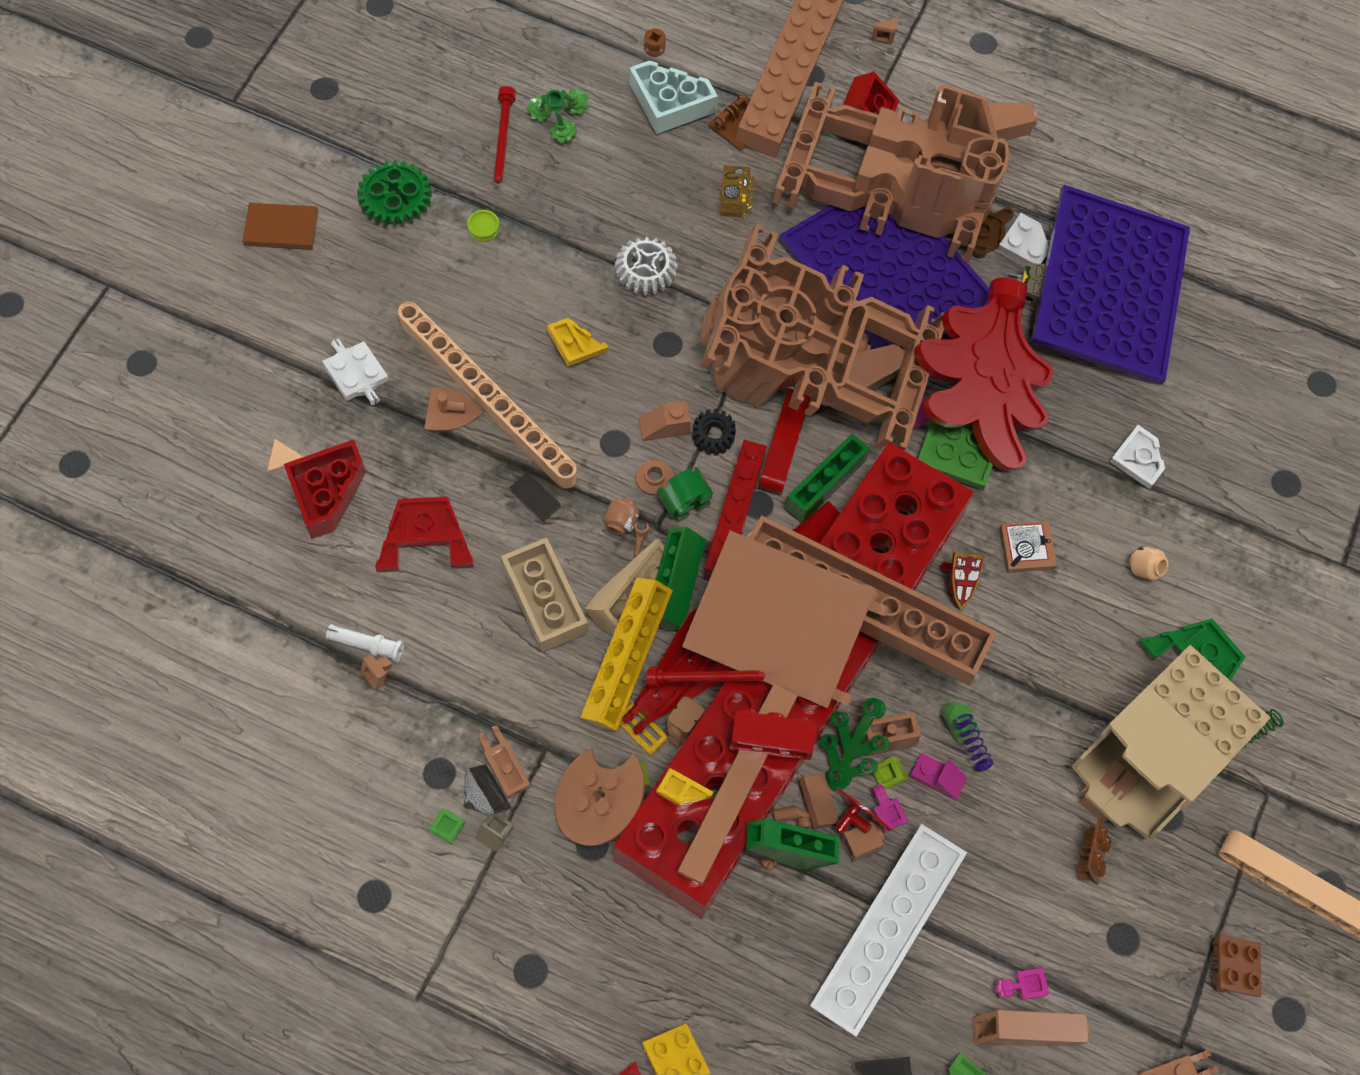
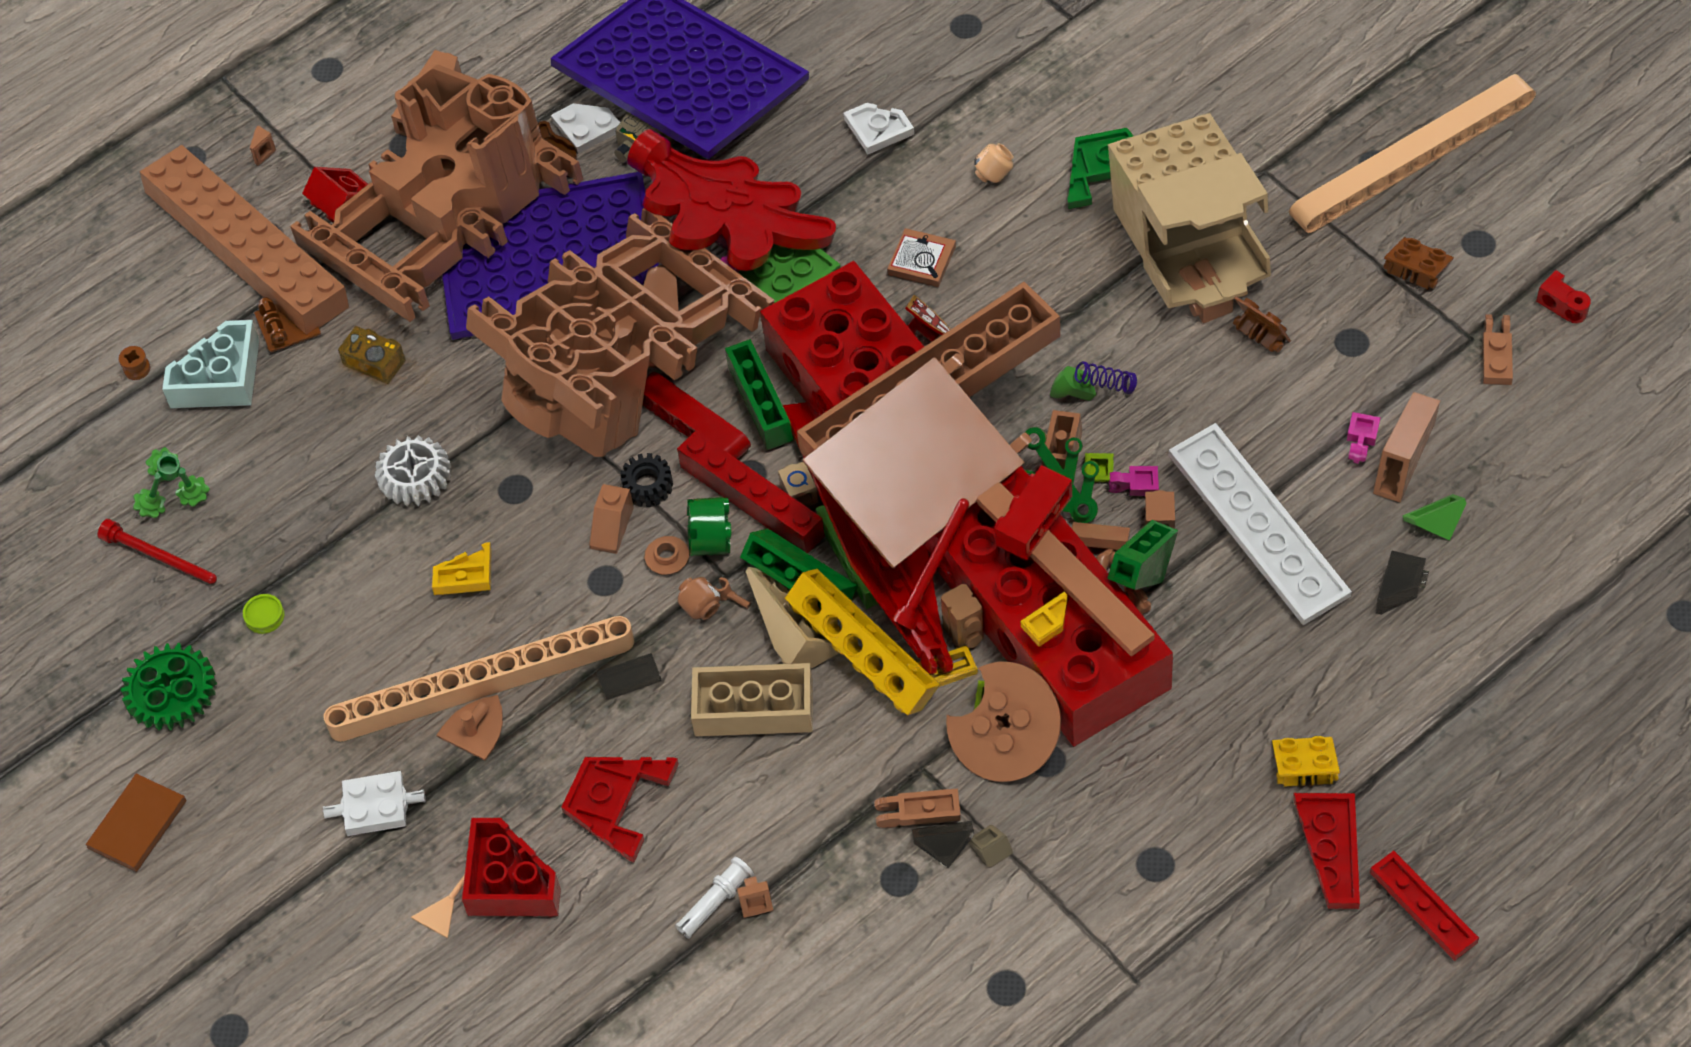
camera: 55 degrees left, 10 degrees down
bright green tile [429,808,466,845] -> none
red shield [835,788,892,834] -> none
dark pink slope [910,753,967,801] -> none

